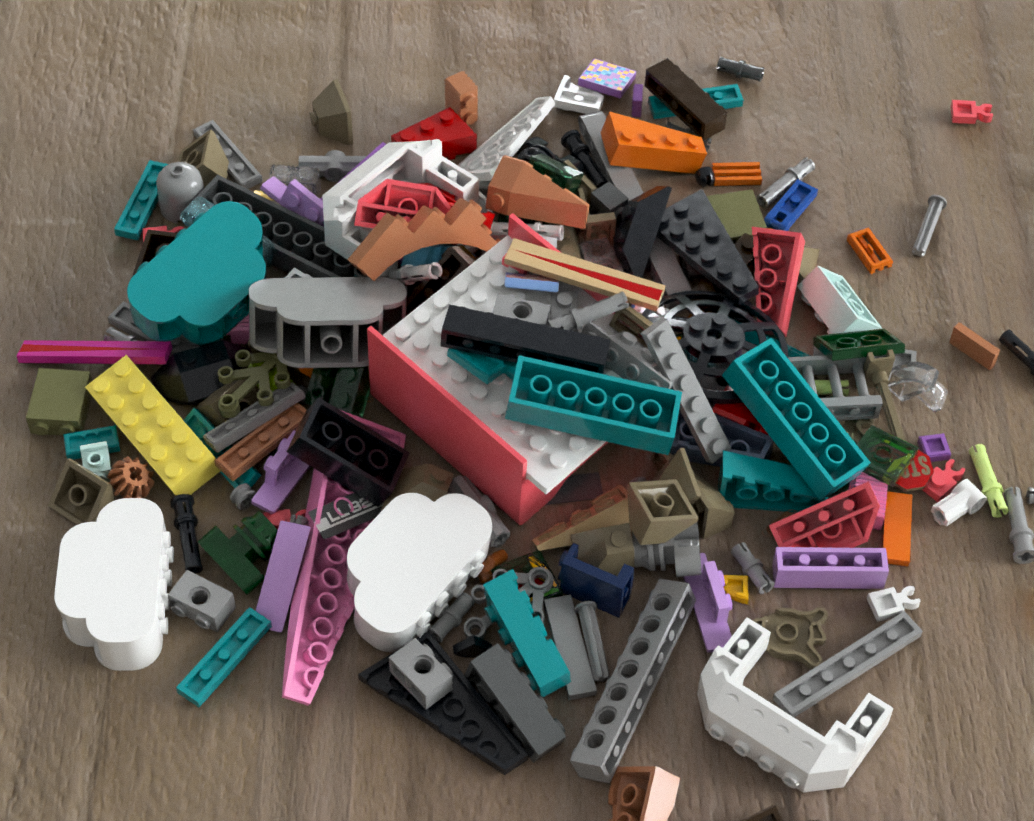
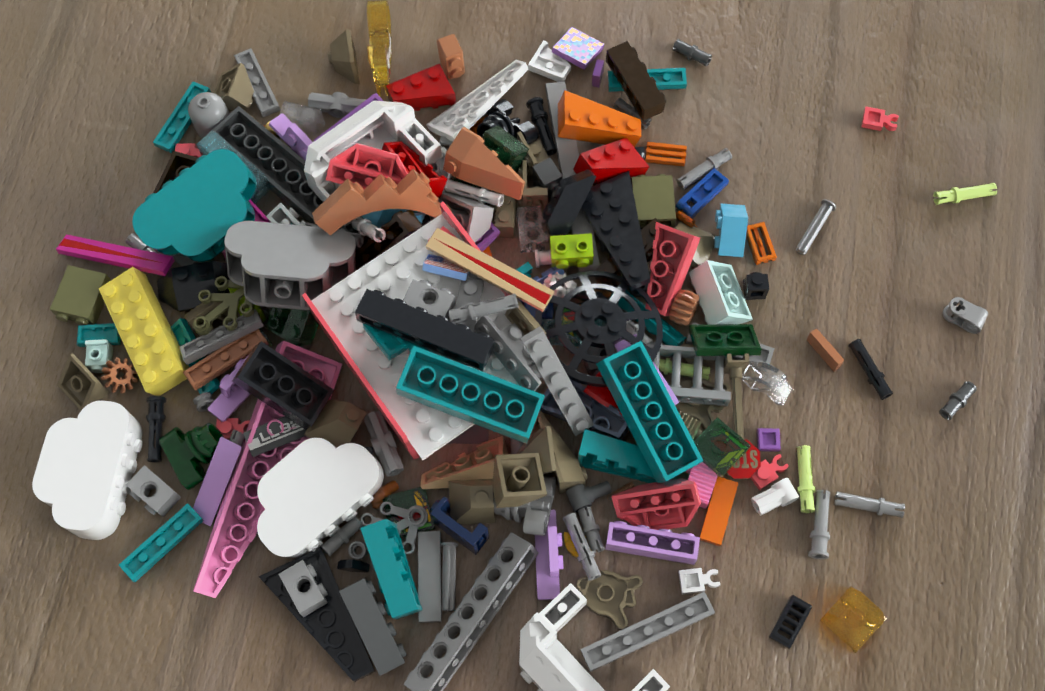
camera: 15 degrees right, 15 degrees up
none -> clear yellow animal [367,0,392,96]
none -> lime brick [550,233,594,269]
none -> light grey pin [563,513,602,581]
none -> dark grey pin [566,481,612,513]
none -> red wedge [573,138,649,184]
none -> nougat gear [669,289,699,326]
none -> medium azure brick [714,203,748,257]
none -> black brick [743,272,769,300]
none -> black slope [769,595,813,649]

